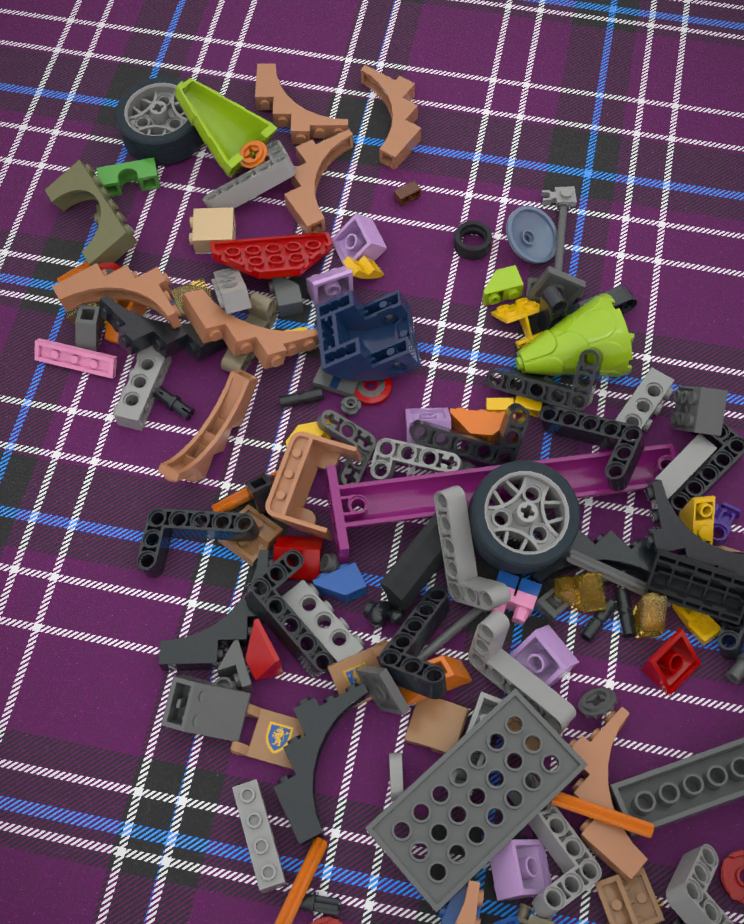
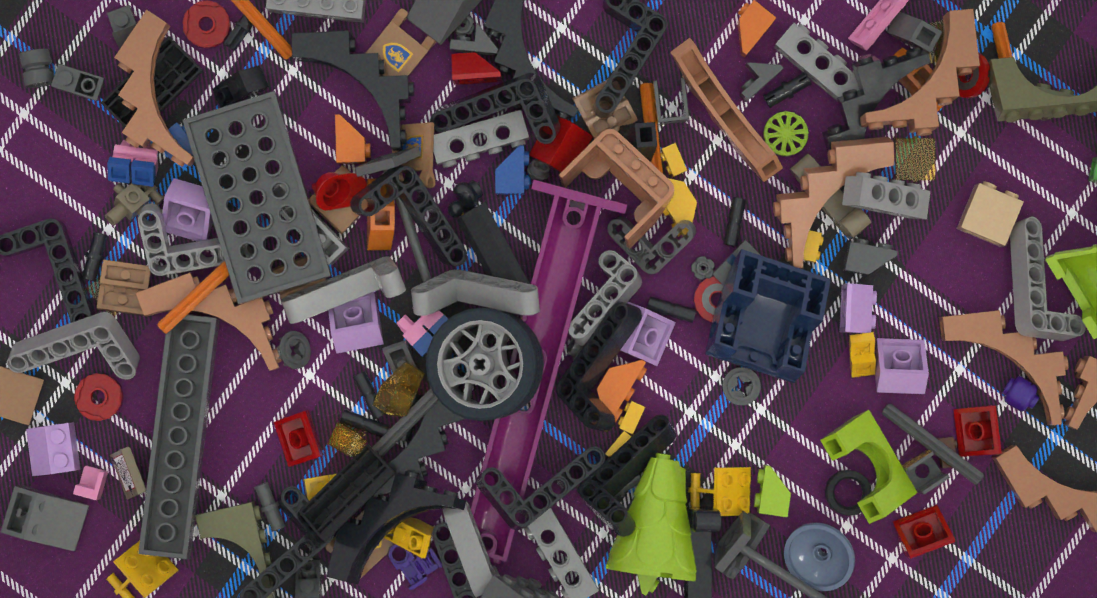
camera: 115 degrees right, 25 degrees up
red plate [210,232,333,279] -> none
orange gear [239,140,268,170] -> none
light grey beam [389,753,403,802] -> none
none -> black slope [212,65,269,108]
none -> red piece [312,172,367,211]
none -> orange slope [335,114,371,164]
none -> black piece [647,296,696,323]
none -> dark grey piece [652,78,689,125]
none -> yellow piece [660,143,687,177]
none -> dark grey gear [722,367,761,405]
none -> orange slope [737,0,776,58]
none -> dark grey slope [740,62,783,102]
none -> lime wheel [763,111,809,156]
none -> lime arch [820,410,918,524]
none -> dark grey axle [882,404,984,485]
none -> red slope [893,505,956,559]
none -> dark grey piece [902,449,950,495]
none -> red slope [953,405,1002,457]
none -> dark purple head [1002,376,1039,412]

